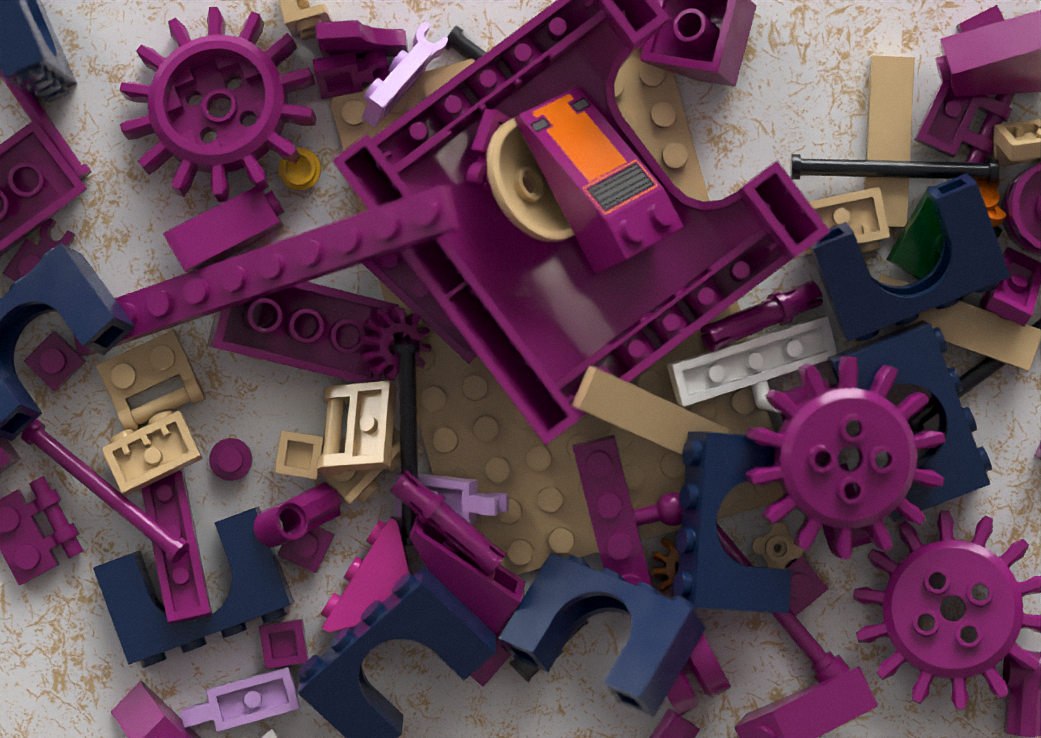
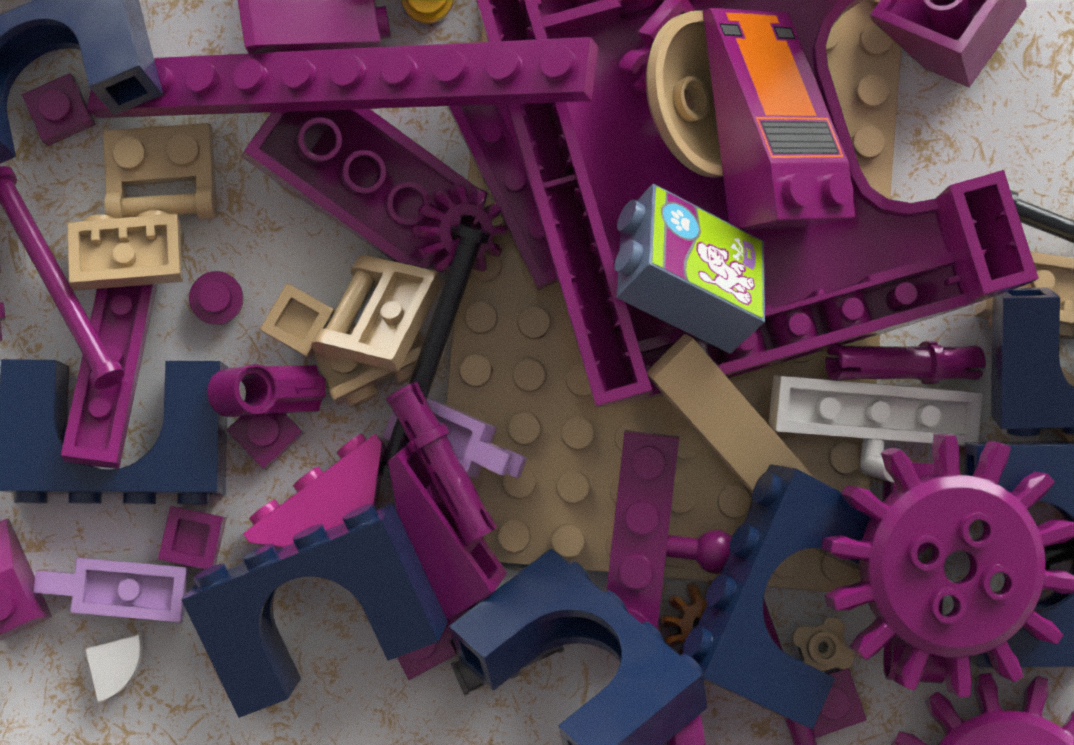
camera: 15 degrees right, 5 degrees down
none -> brick [614,184,765,354]

